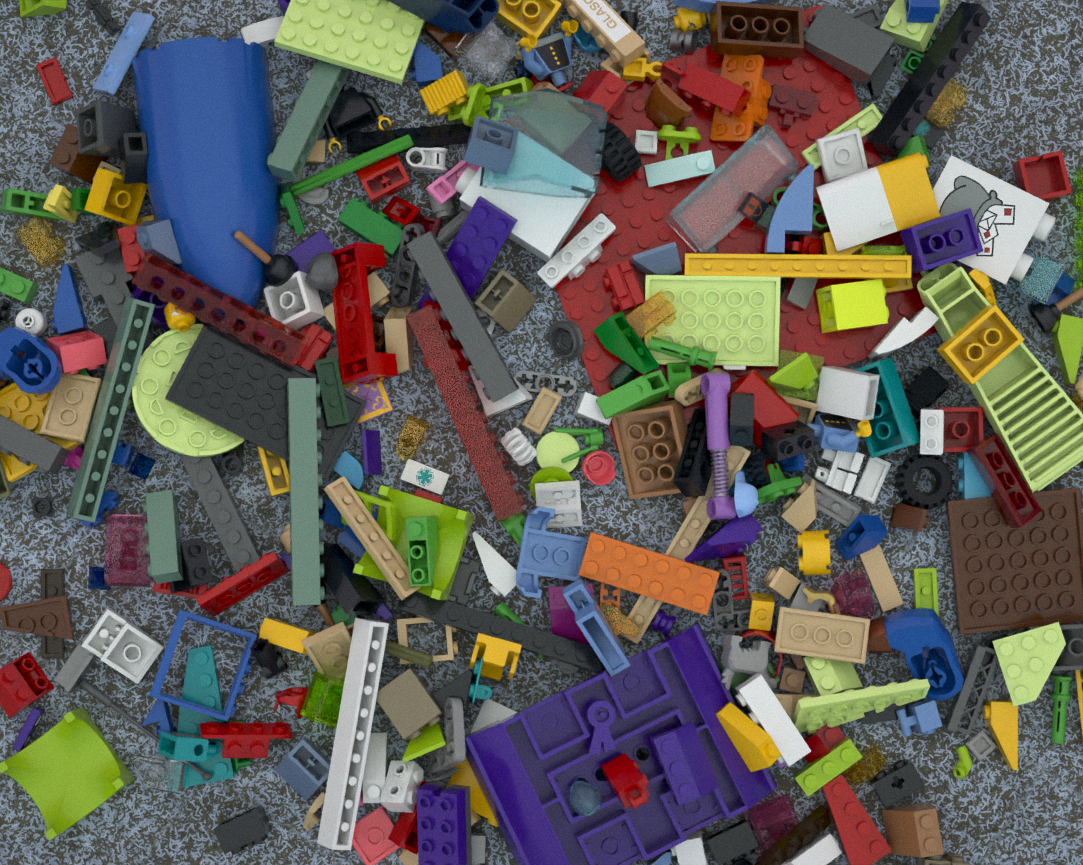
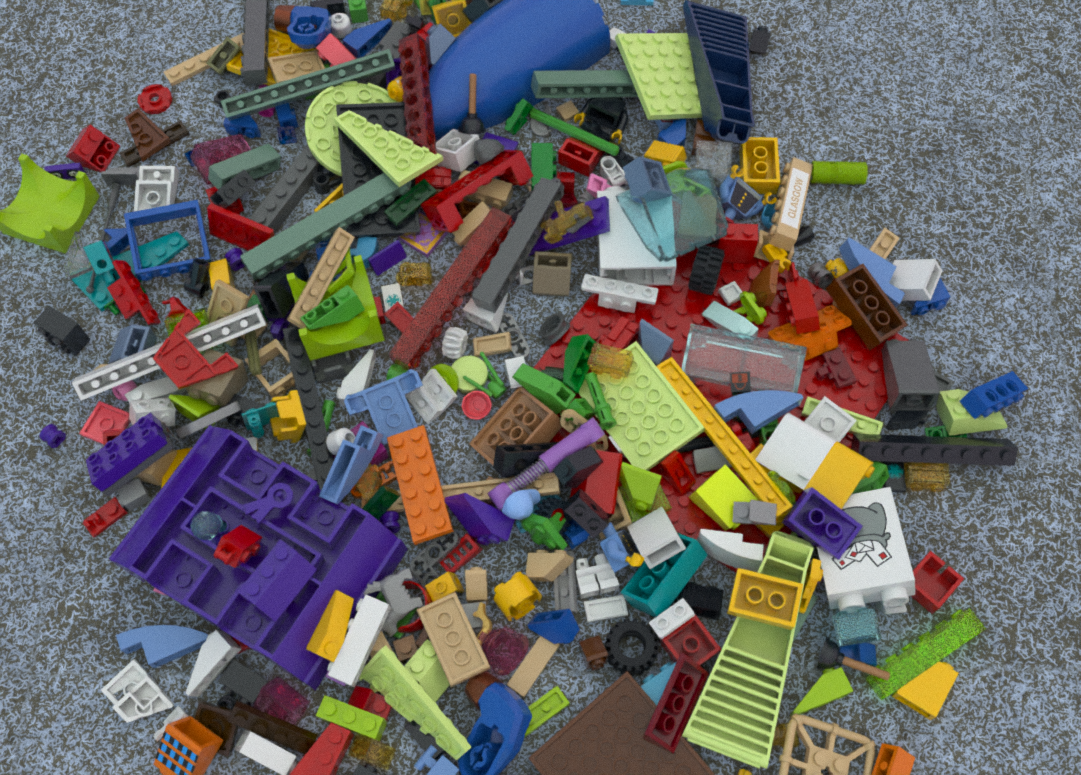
camera: 60 degrees right, 20 degrees down
none -> red wing [153,309,239,389]
none -> dark purple wheel [225,248,245,271]
none -> white head [326,428,356,455]
none -> yellowish green wing [334,110,443,187]
none -> dark green plate [362,485,400,520]
none -> red tile [384,301,423,341]
none -> clear yellow piece [540,201,594,244]
none -> red slope [660,450,696,494]
none -> light grey slope [732,500,777,525]

